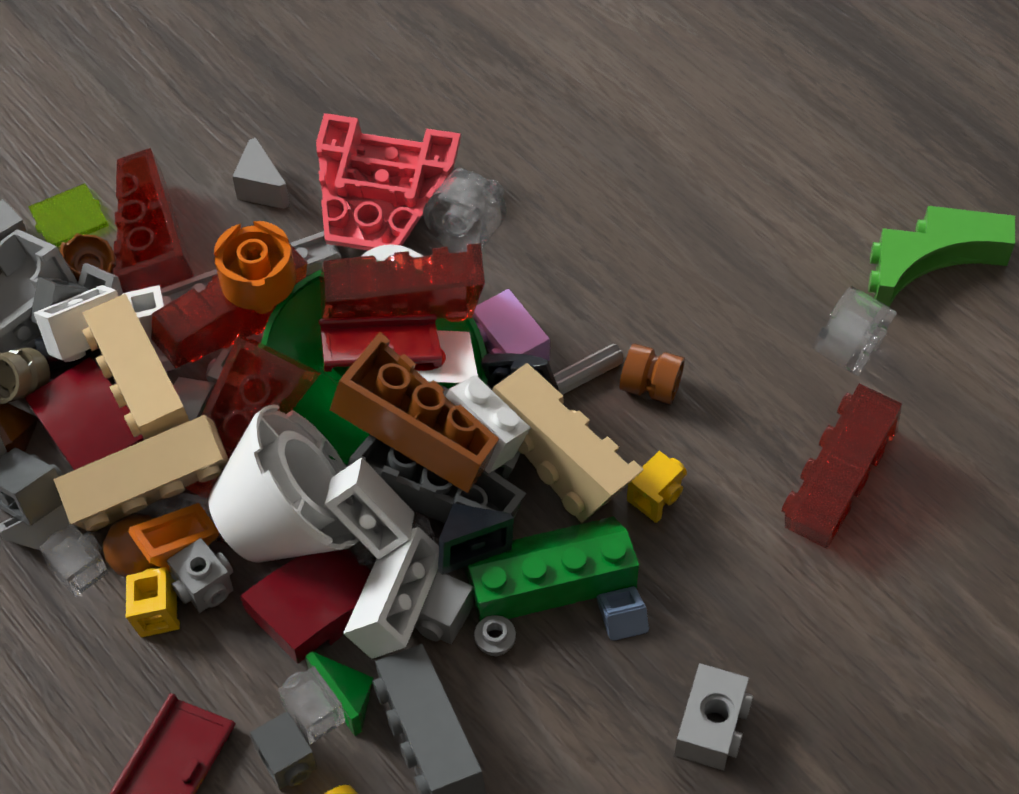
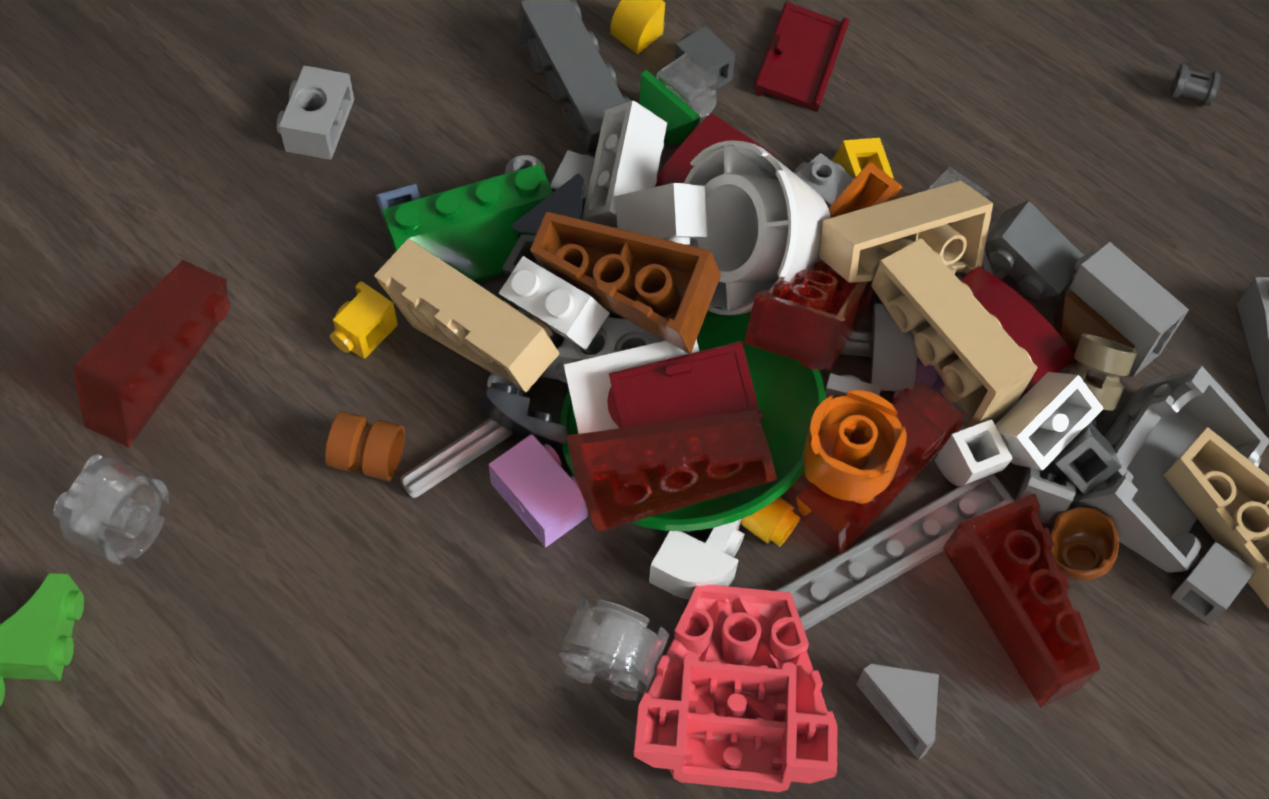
camera: 170 degrees right, 5 degrees up
clear neon green piece [28,183,108,247] -> none

